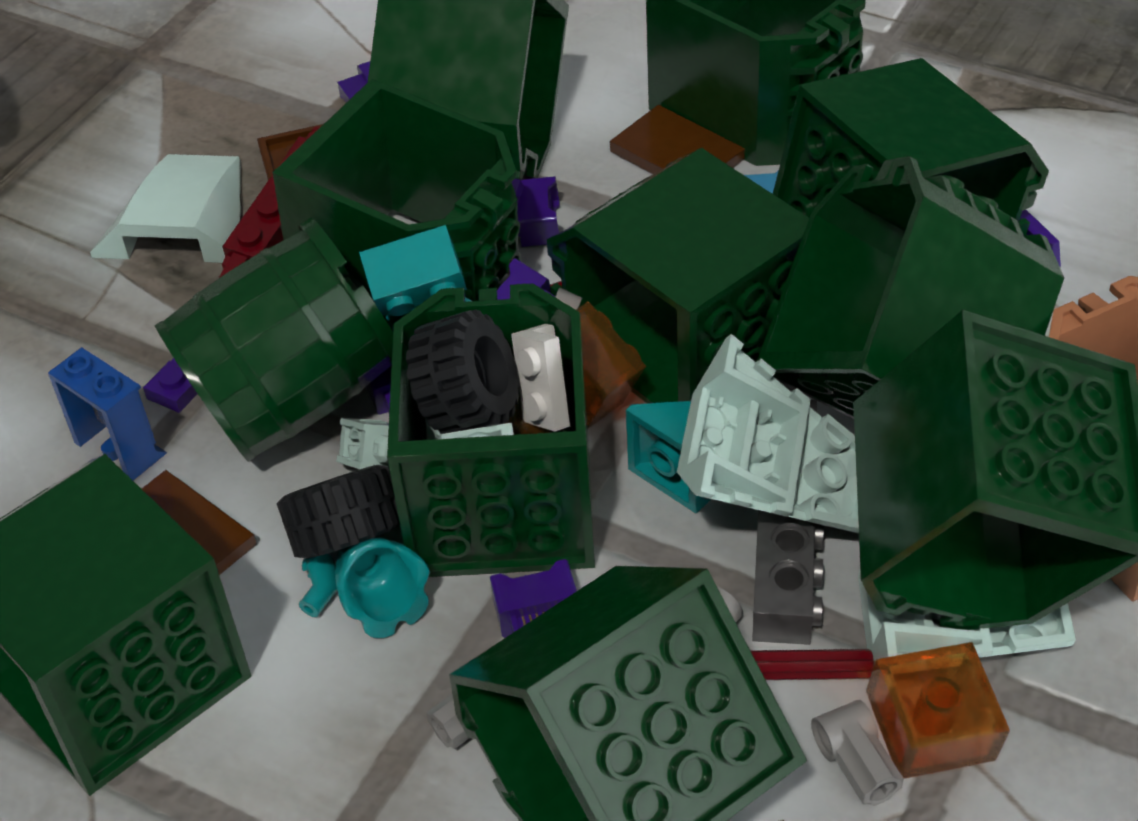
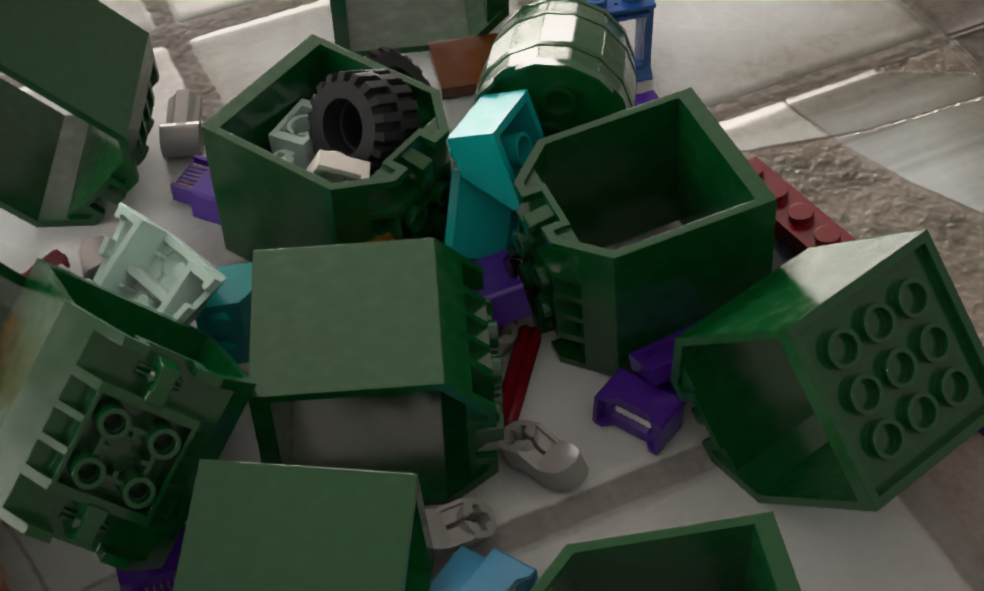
camera: 125 degrees right, 0 degrees up
light aqua wedge [90,154,241,263] -> none

